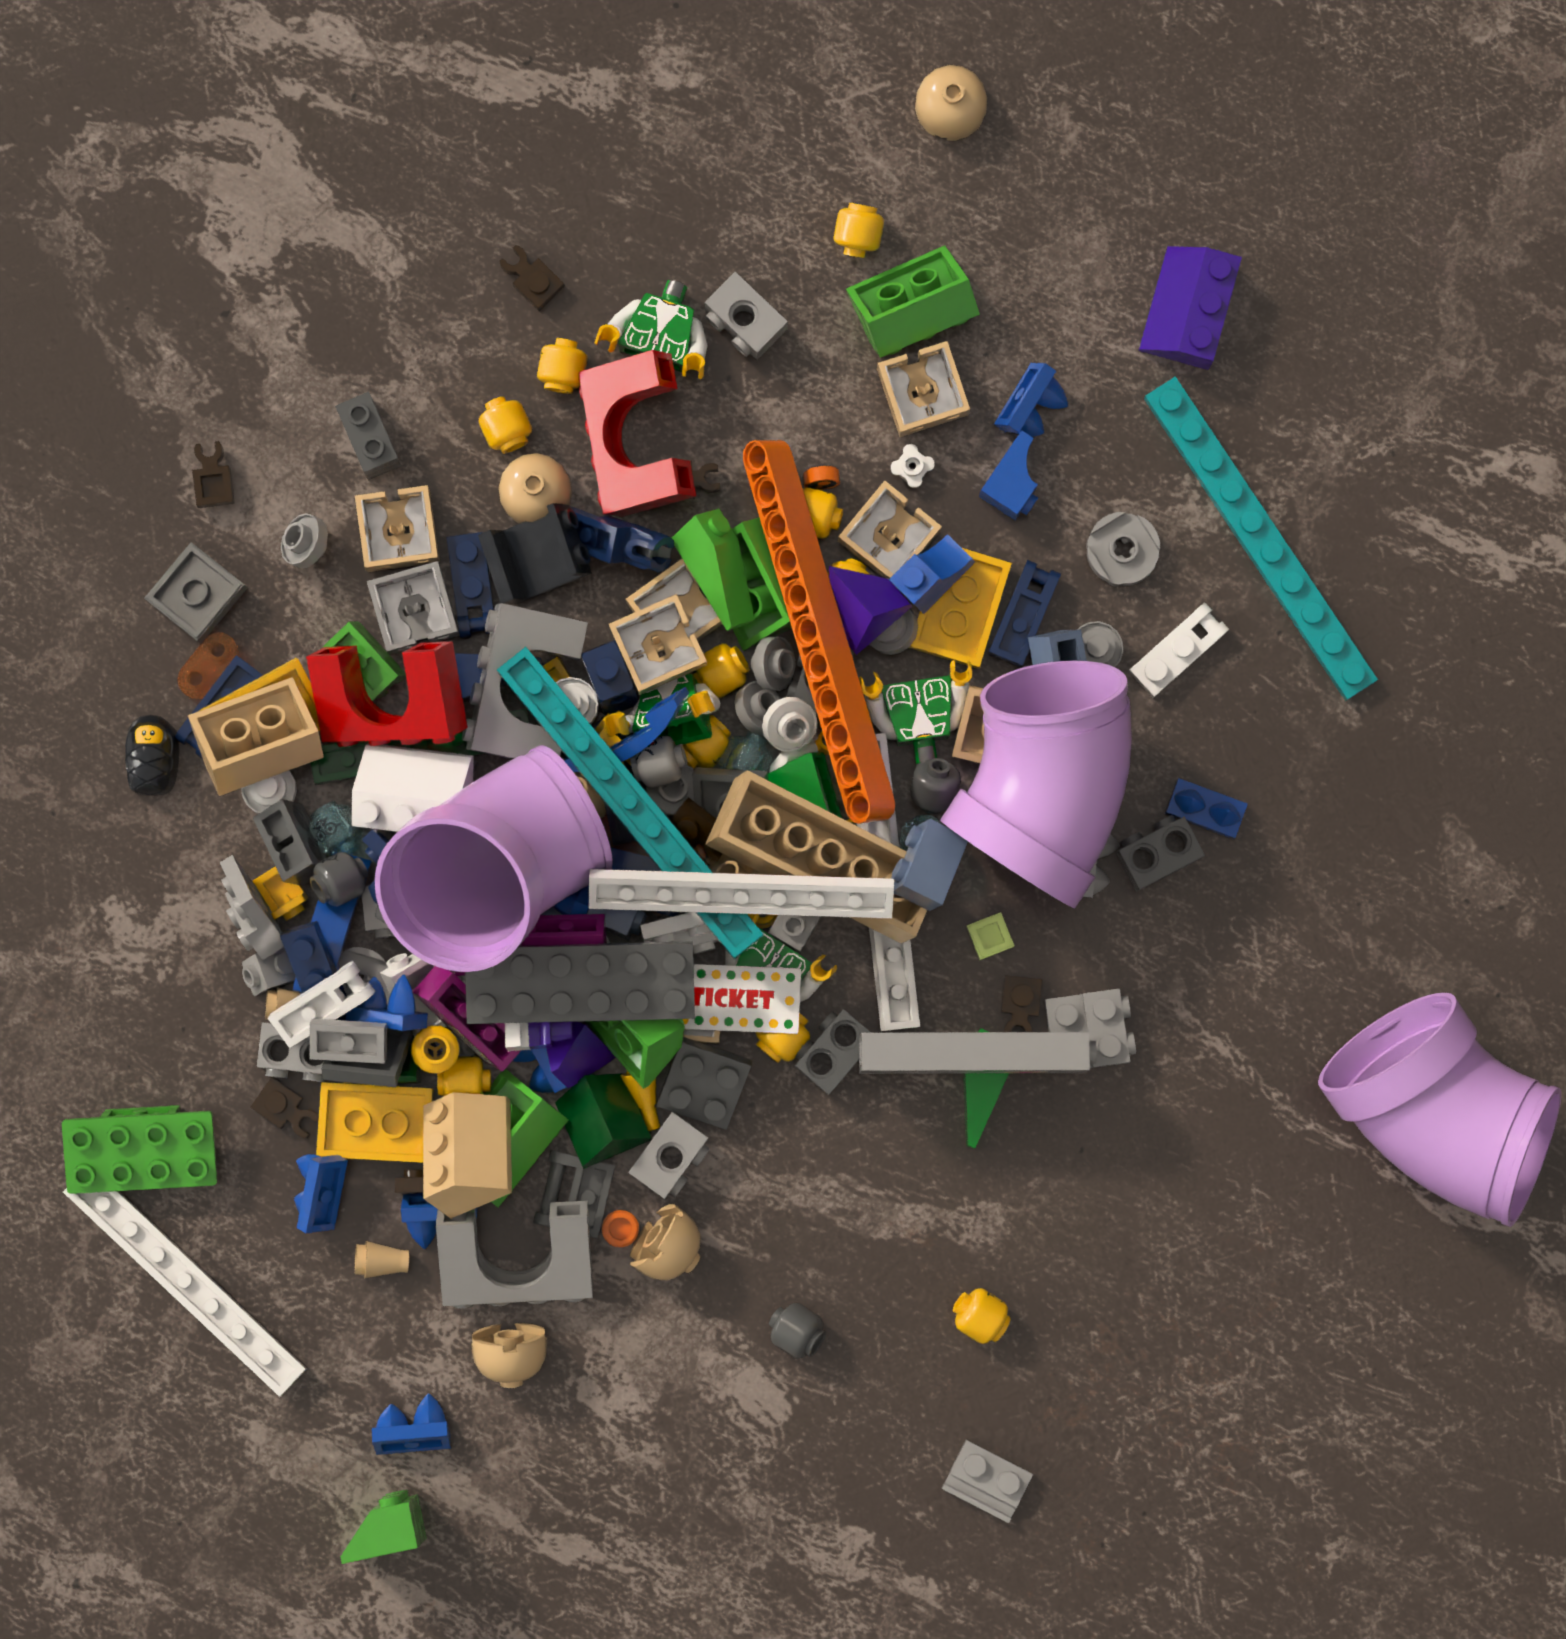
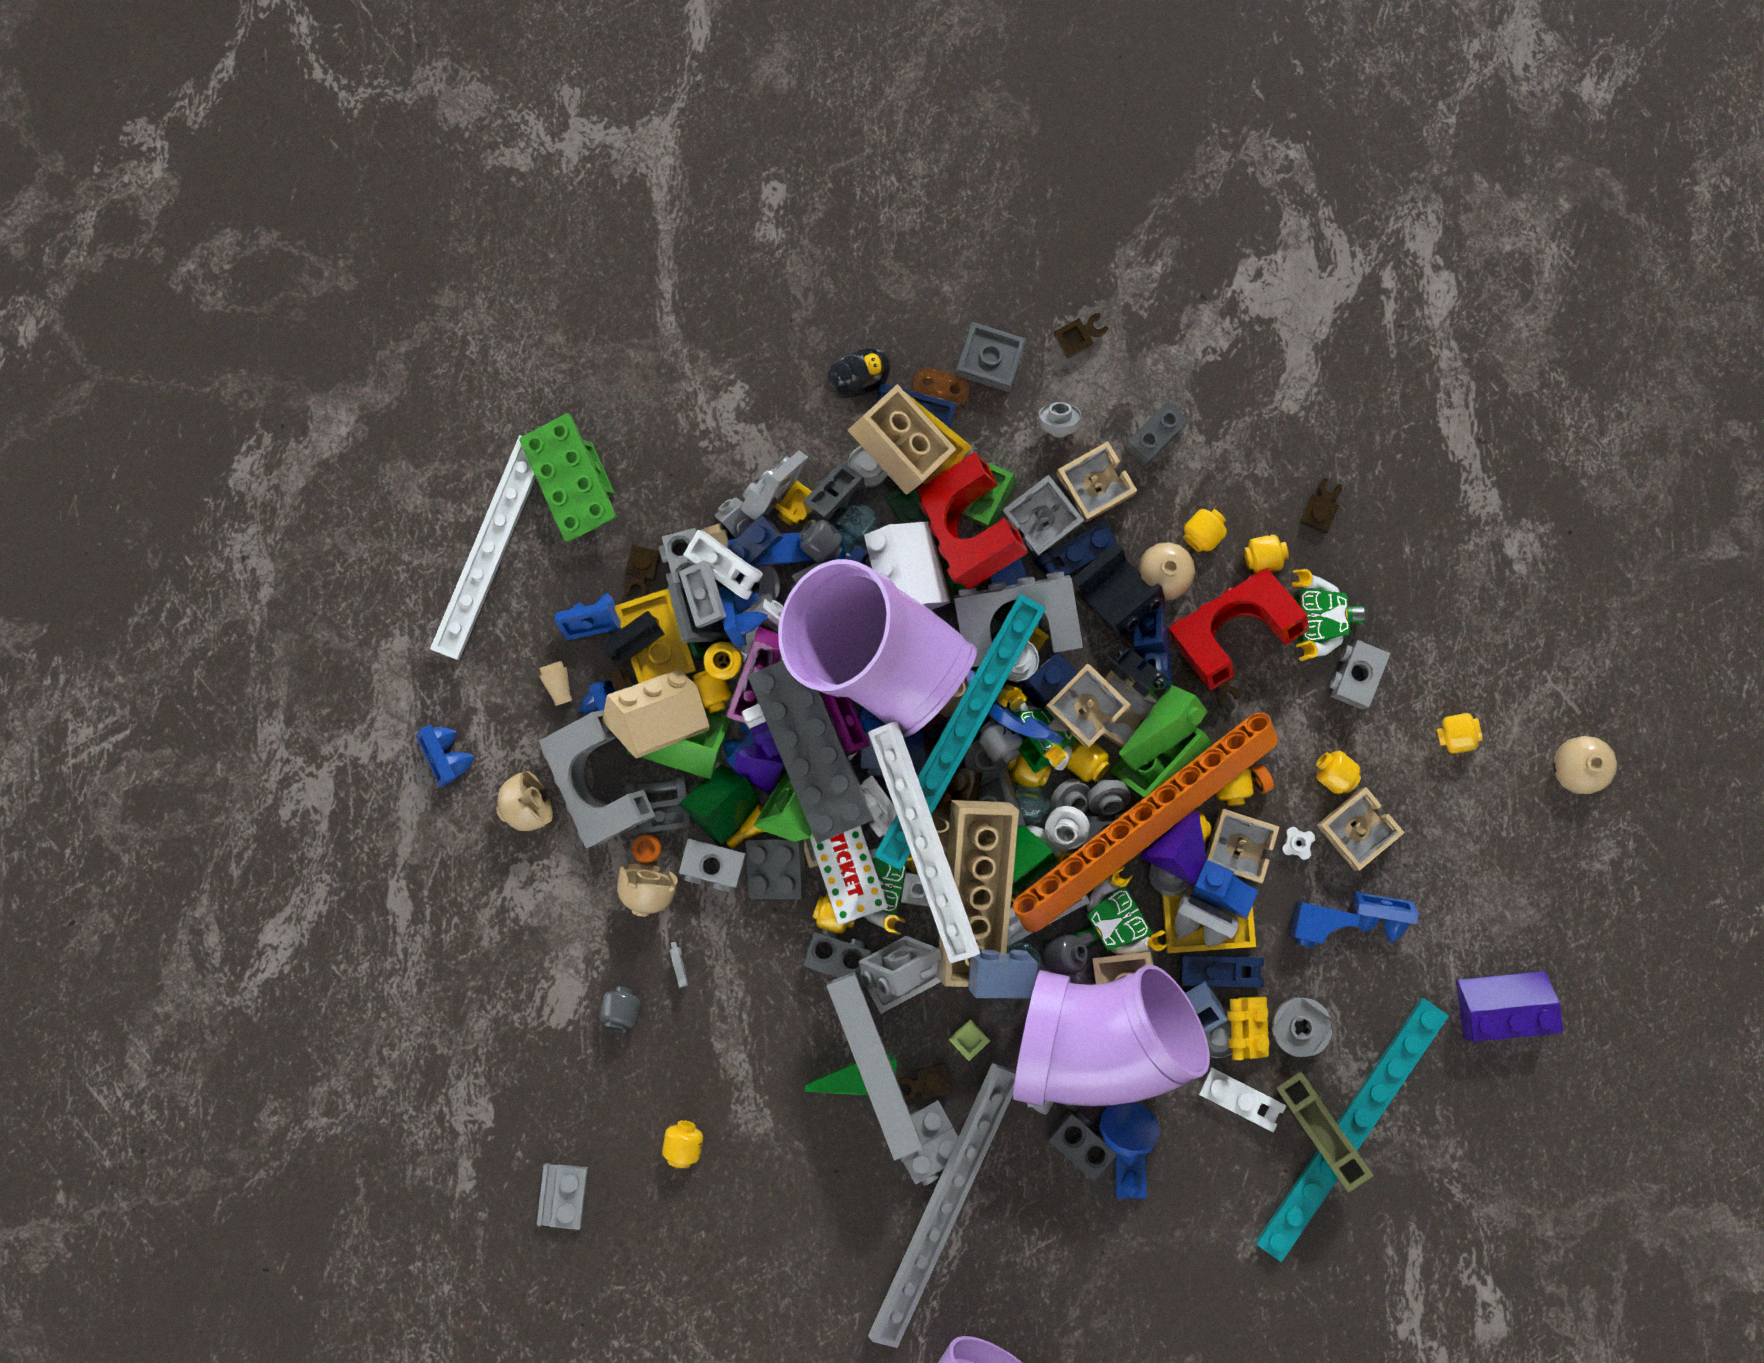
camera: 70 degrees right, 0 degrees up
bright green slope [340,1489,427,1564] -> none
bright green slope [846,245,980,358] -> none
none -> black hinge [600,611,665,668]
none -> light grey piece [669,942,688,988]
none -> light grey plate [858,936,942,997]
none -> light grey plate [868,1063,1016,1348]
none -> blue tile [1099,1102,1160,1157]
none -> black hinge [1107,647,1167,701]
none -> light grey tile [1175,892,1238,947]
none -> yellow plate [1227,996,1269,1060]
none -> olive arch [1276,1072,1374,1193]
none -> yellow head [1316,751,1361,794]

